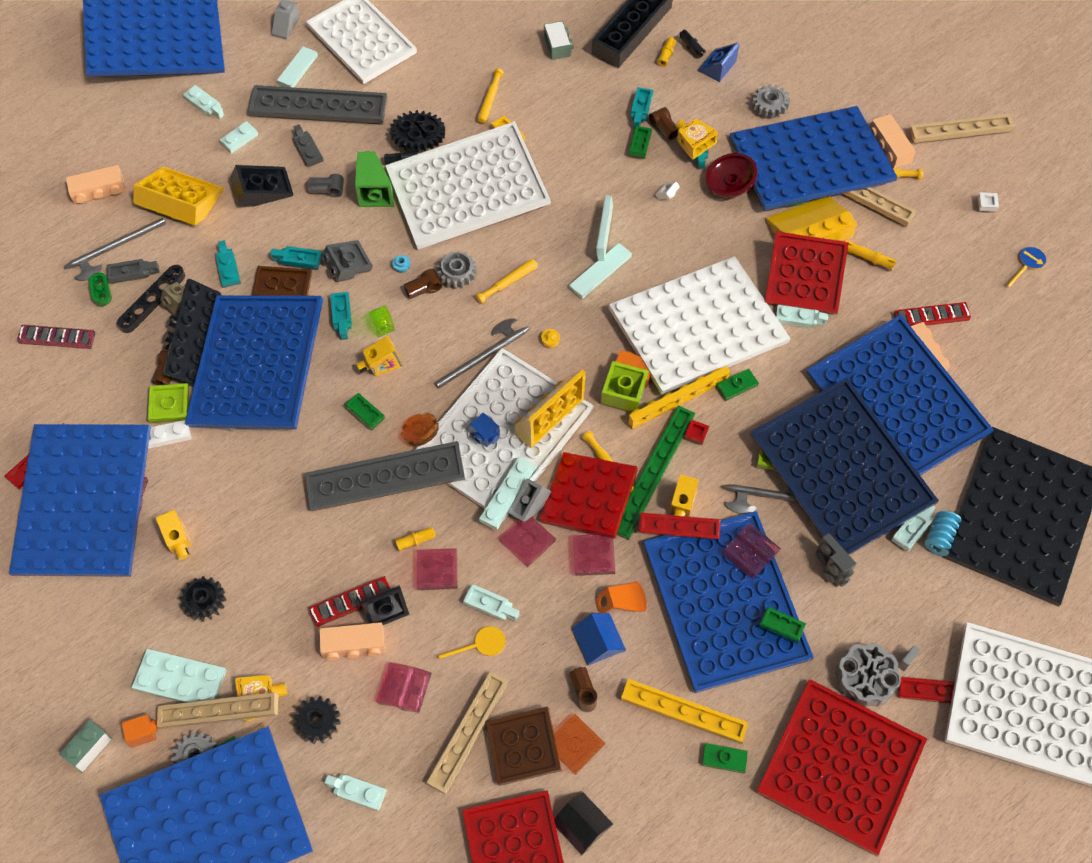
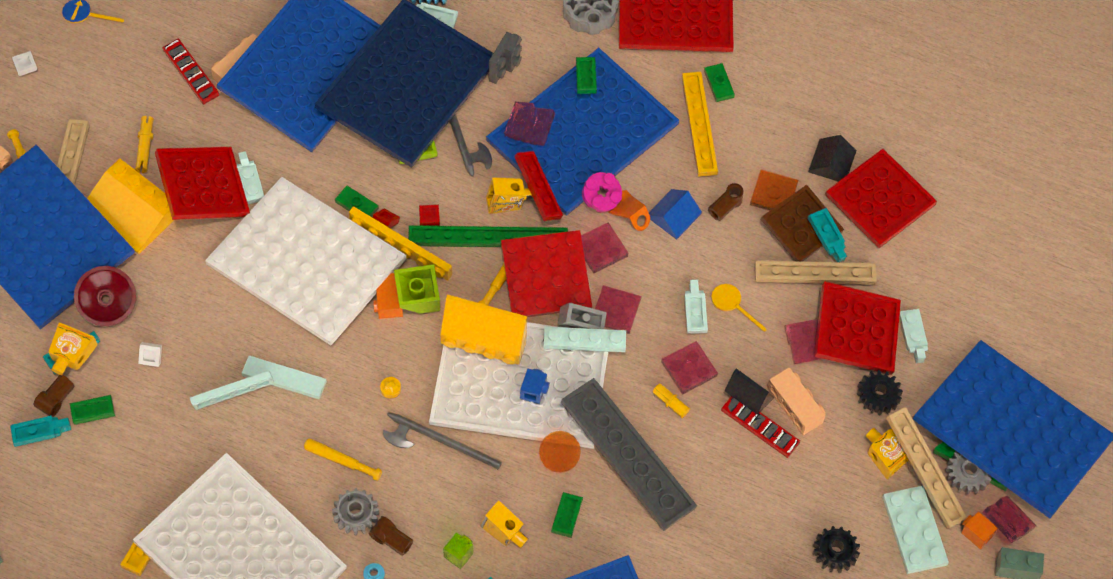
camera: 120 degrees left, 0 degrees up
none -> red plate [372,208,400,228]
none -> dark pink plate [582,172,622,213]
none -> teal hinge [808,208,847,263]
none -> red plate [814,281,901,375]
none -> clear pink slope [982,496,1037,543]

